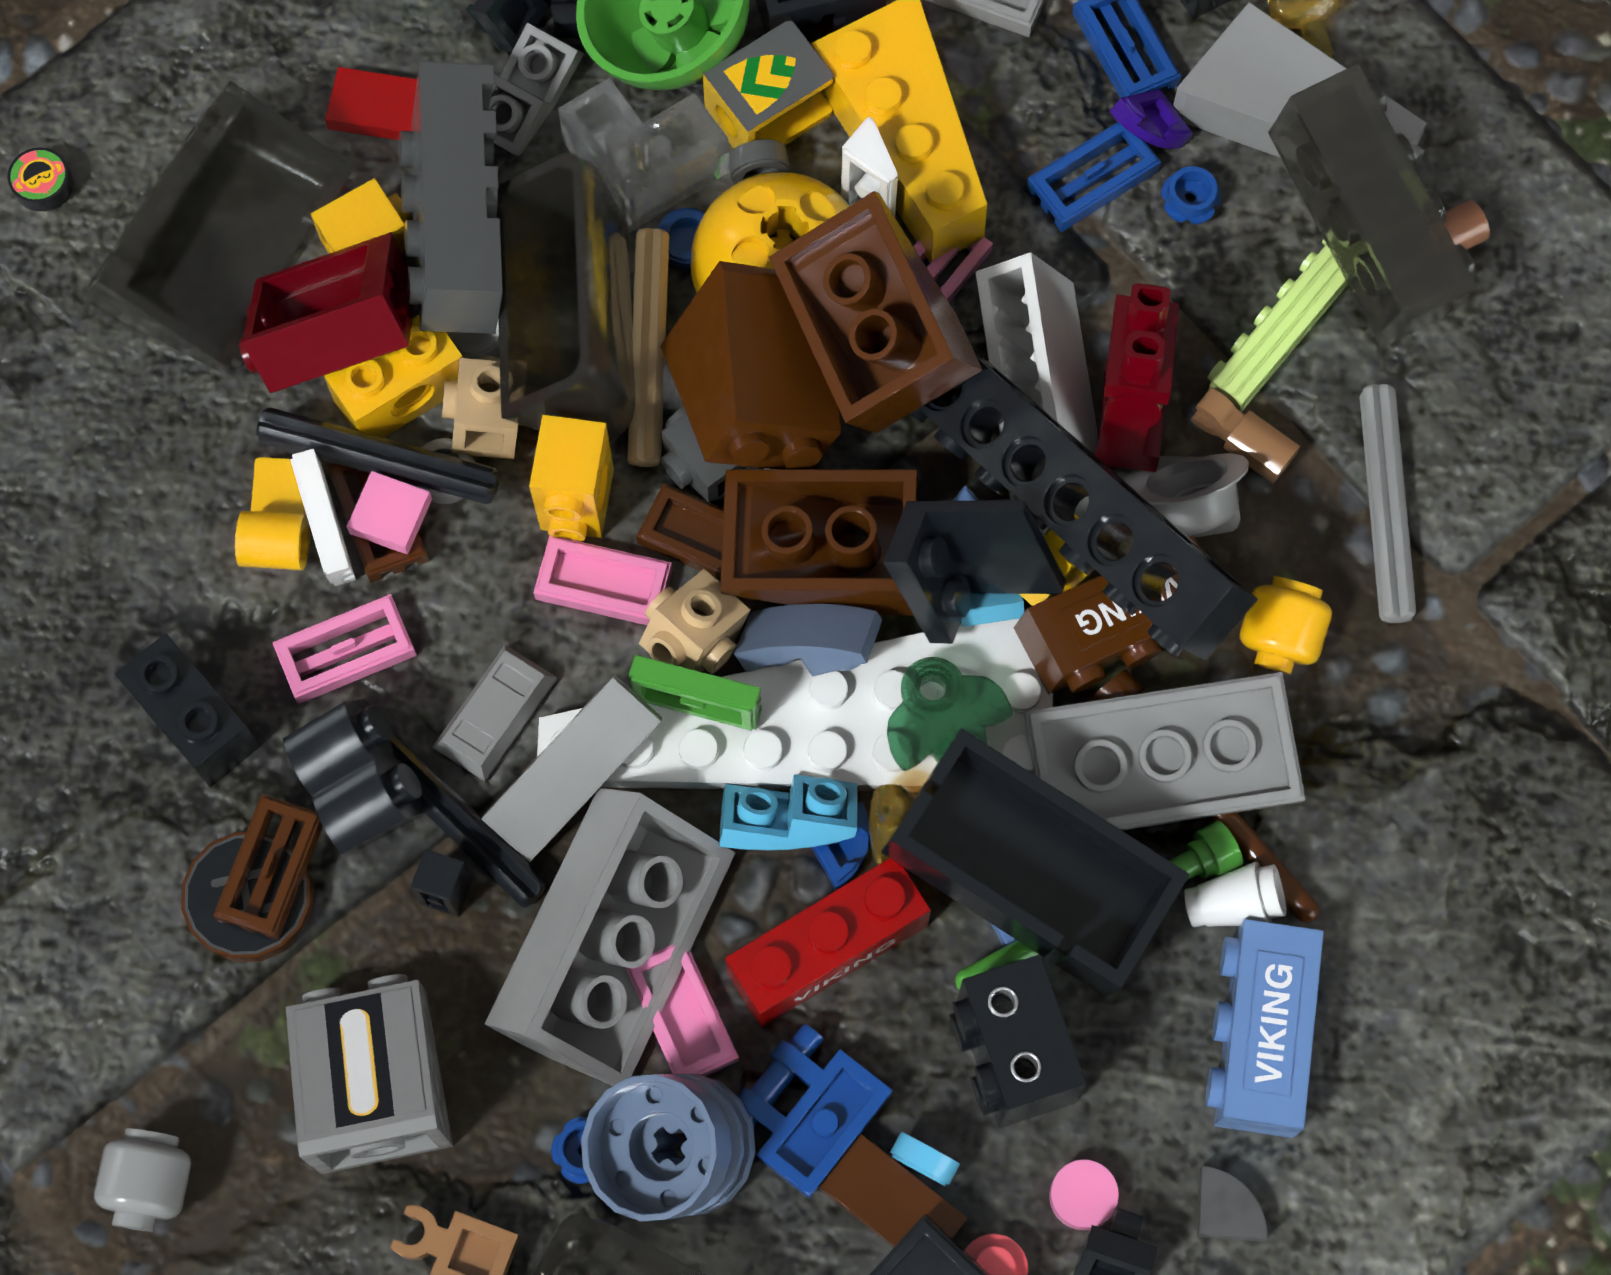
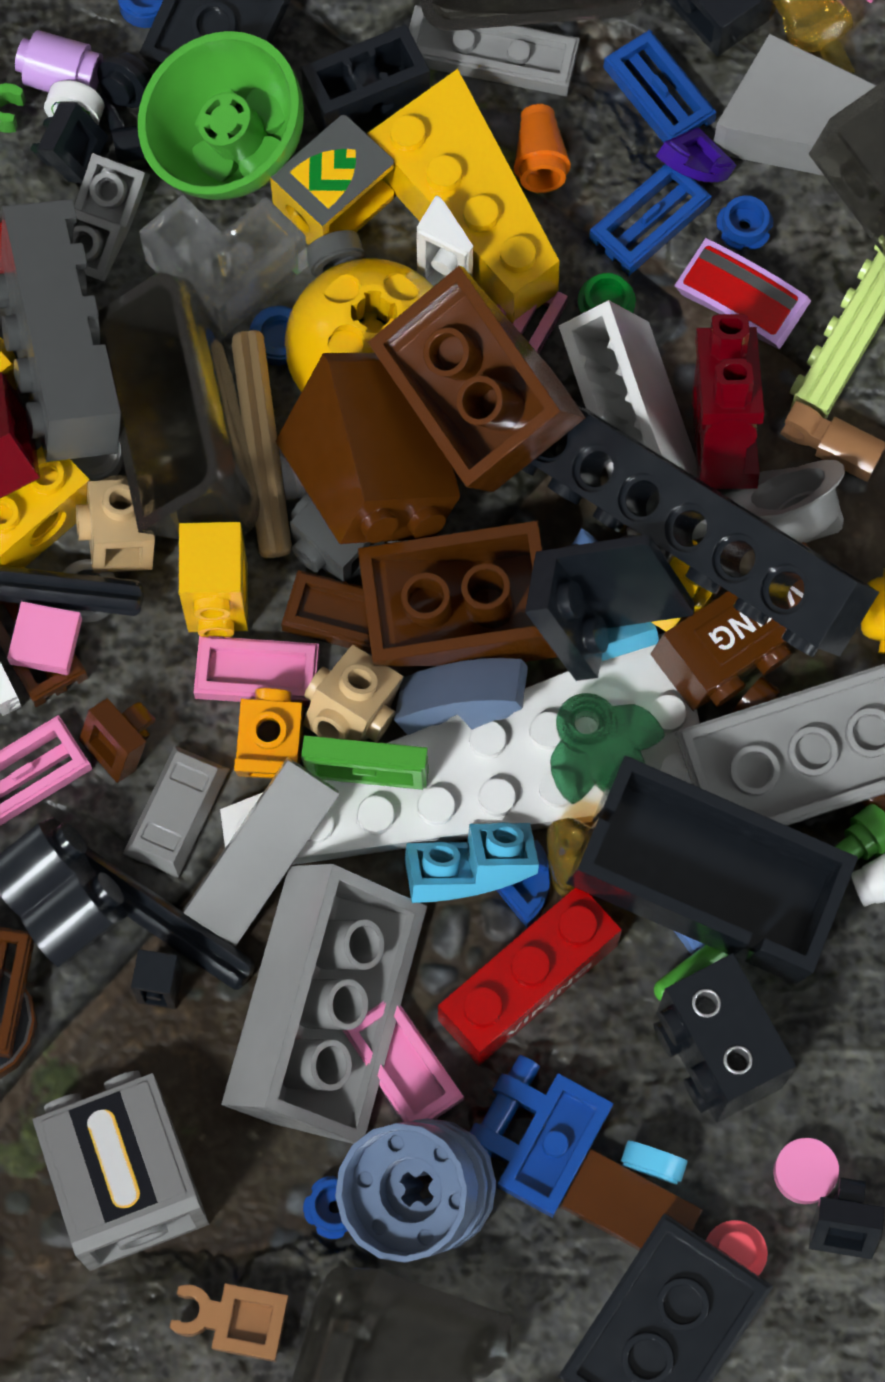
camera: 10 degrees left, 0 degrees up
none -> reddish brown tile [79,698,156,783]
none -> light orange brick [234,688,304,779]
none -> orange cone [514,104,571,193]
none -> green plate [577,273,636,314]
none -> slope [674,238,811,349]

